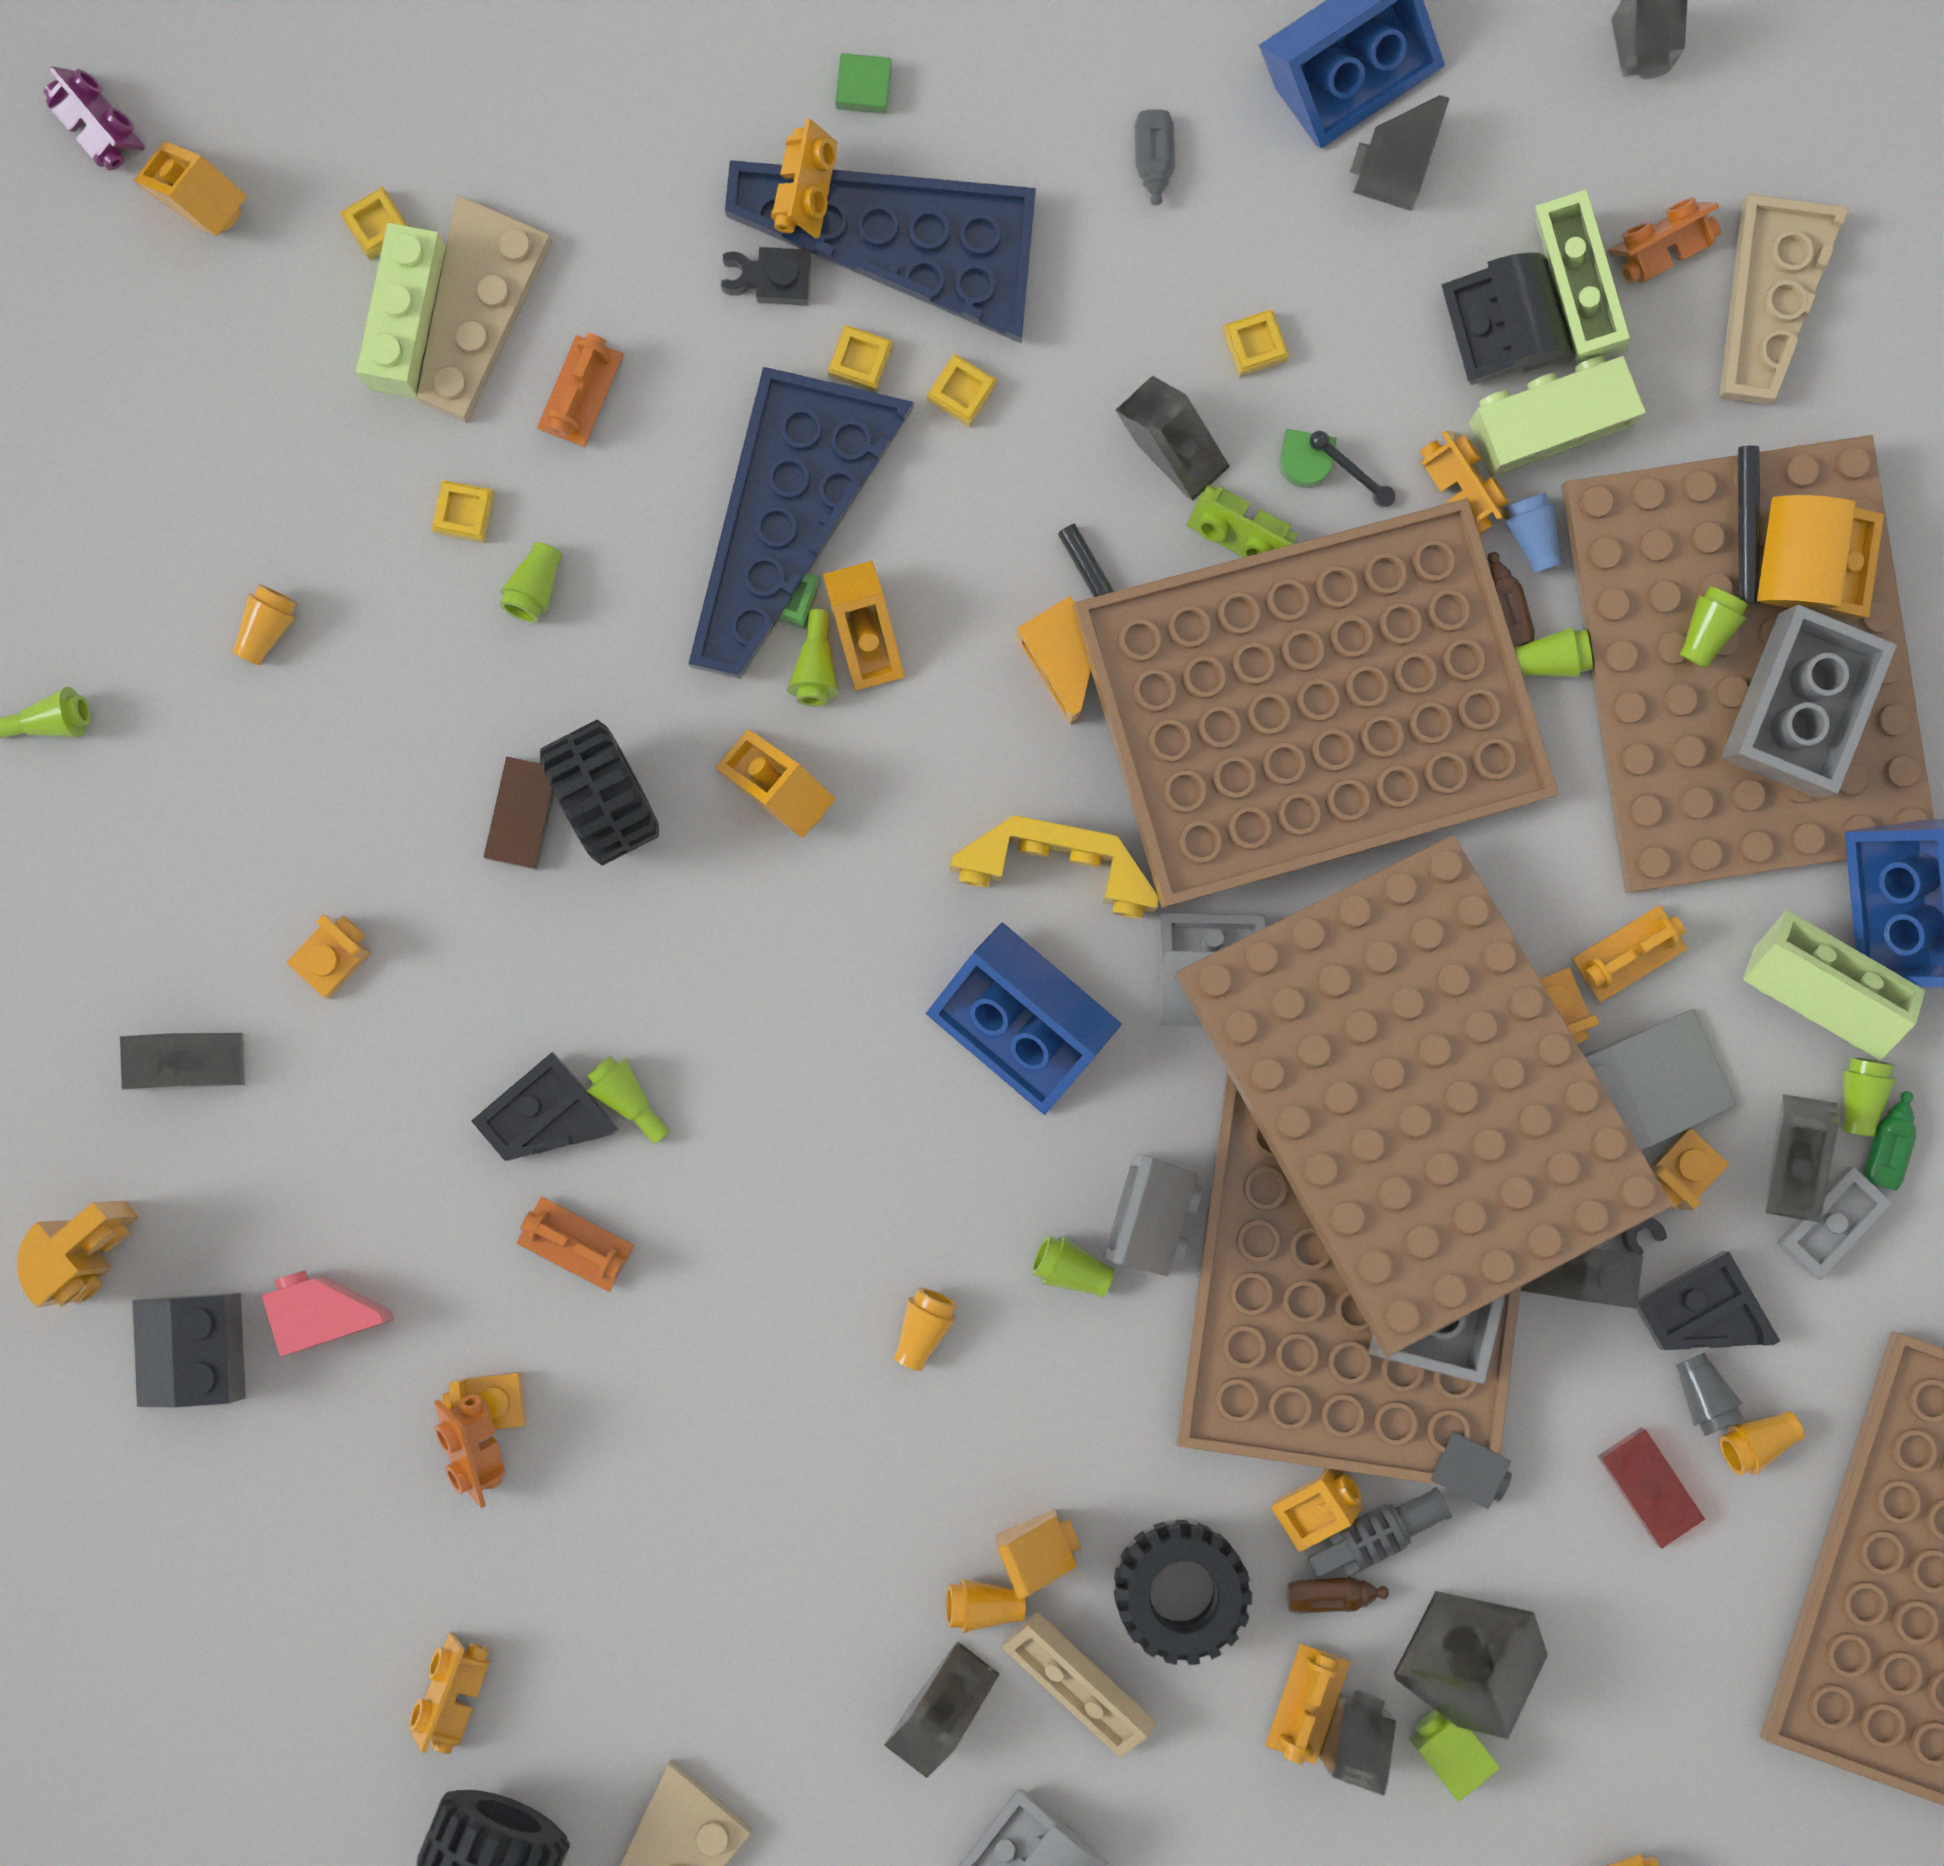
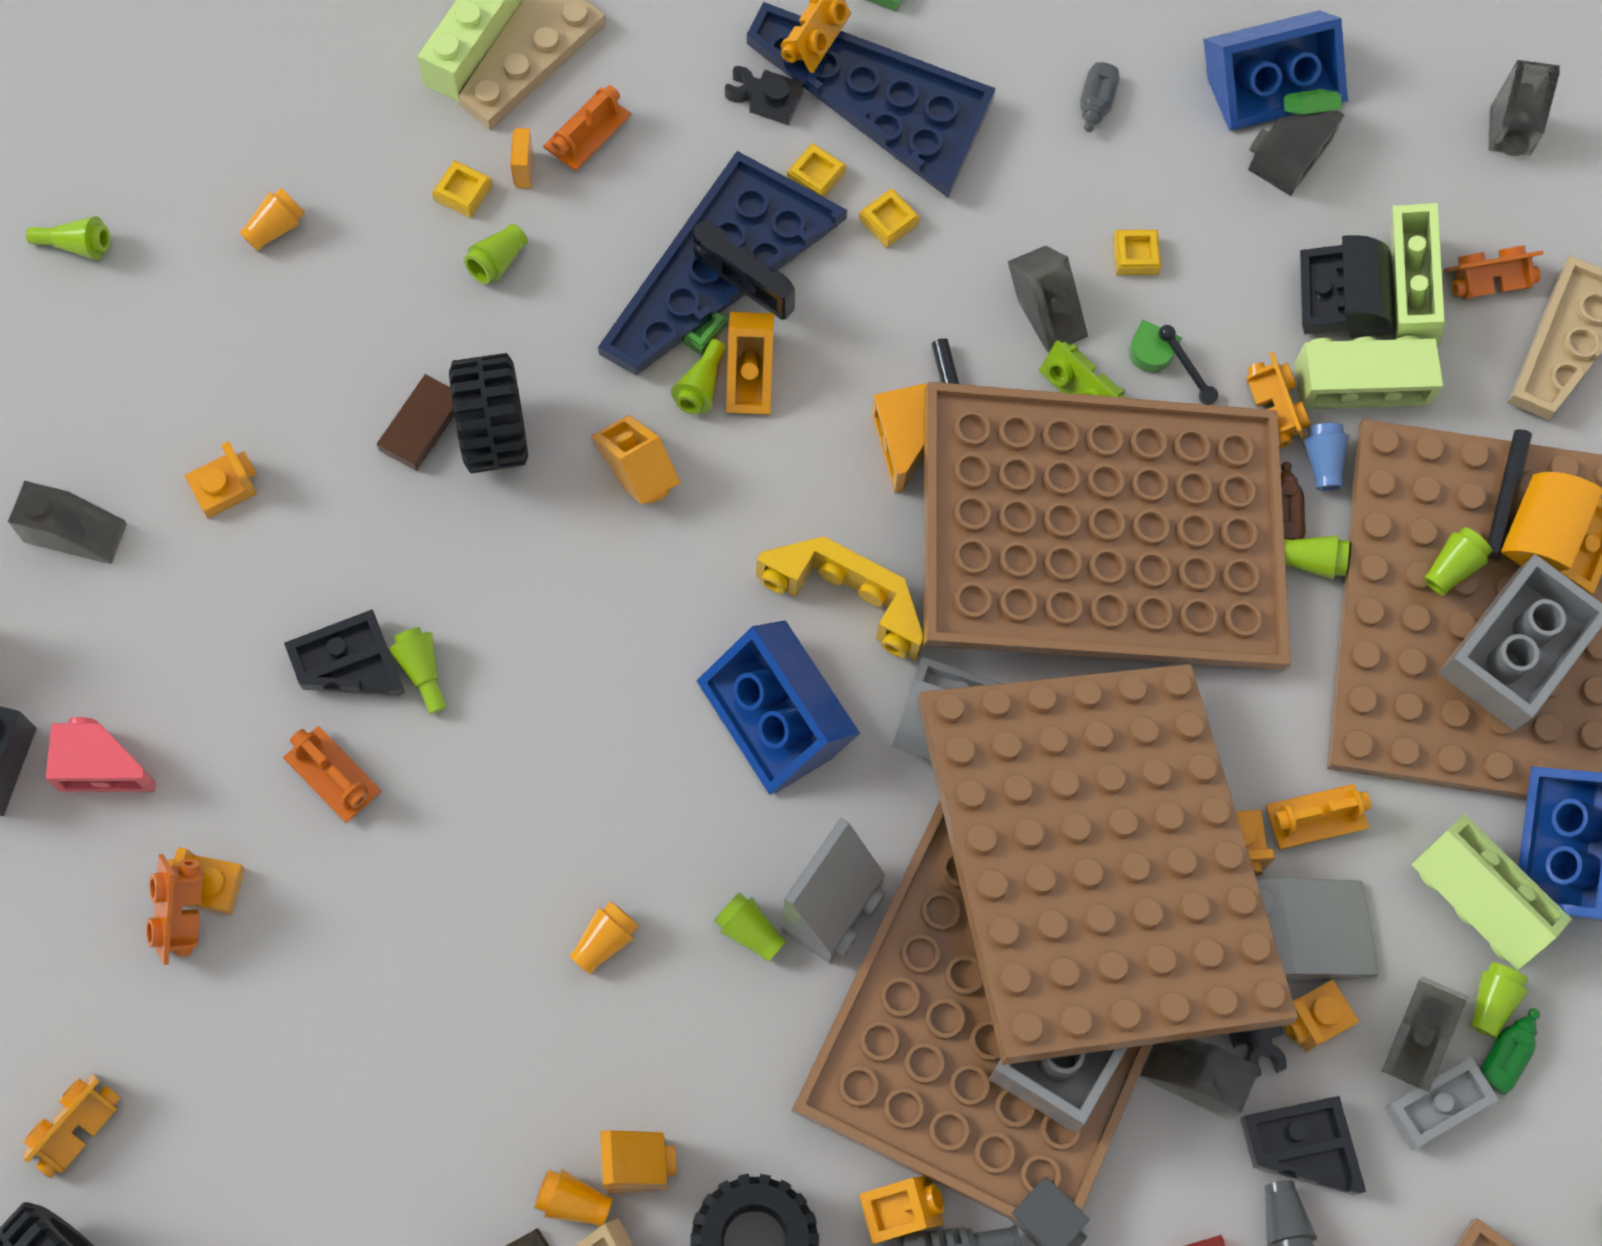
camera: 15 degrees right, 15 degrees down
none -> light orange tile [510,128,534,189]
none -> black hinge [692,221,795,320]
none -> bright green tile [1284,89,1342,115]

